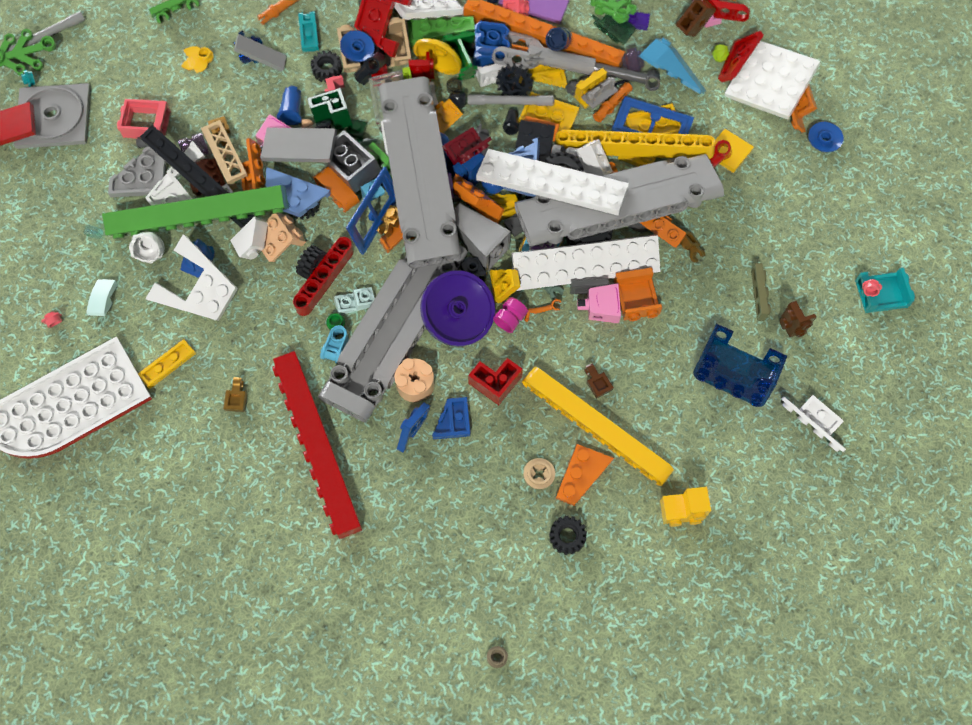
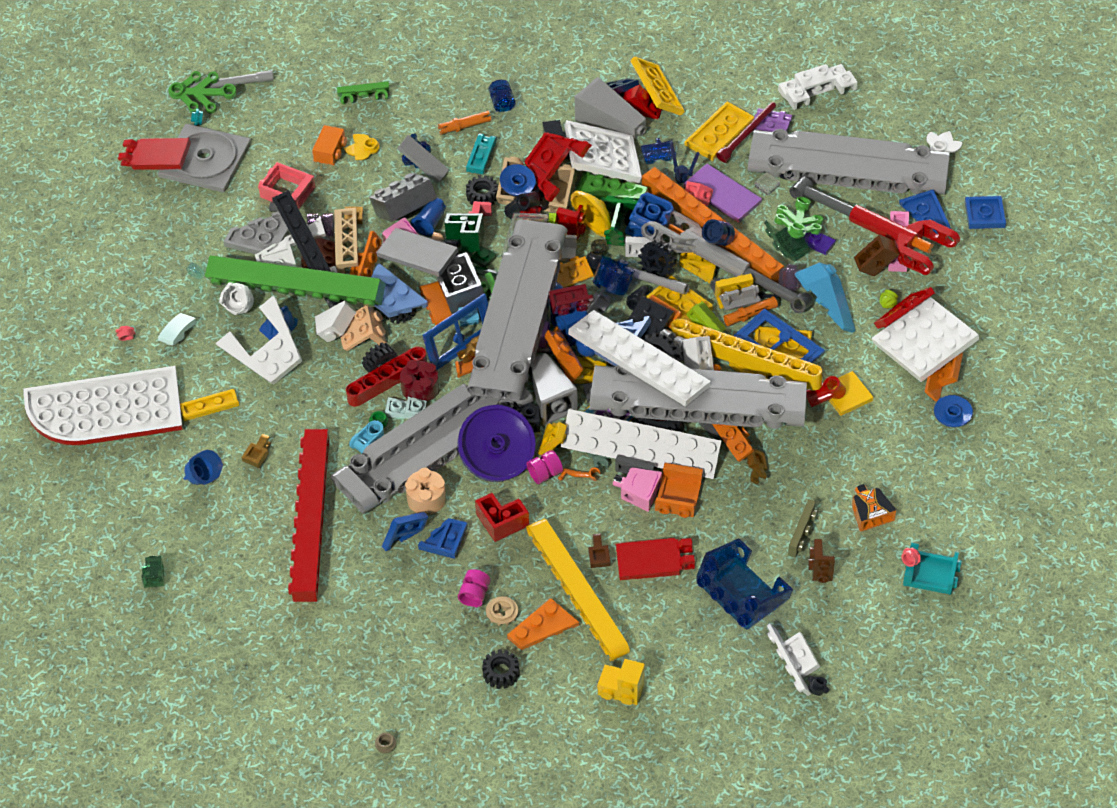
camera: 25 degrees right, 15 degrees down
none -> clear green brick [141,556,164,588]
none -> blue piece [183,450,223,485]
none -> orange brick [312,125,347,165]
none -> flat silver brick [369,173,437,222]
none -> dark red brick [400,360,439,403]
none -> dark pink wheel [458,569,491,608]
none -> clear blue brick [592,256,635,295]
none -> red tile [616,538,695,580]
none -> lime panel [686,301,726,333]
none -> black plate [807,676,829,696]
none -> torso [852,484,896,532]

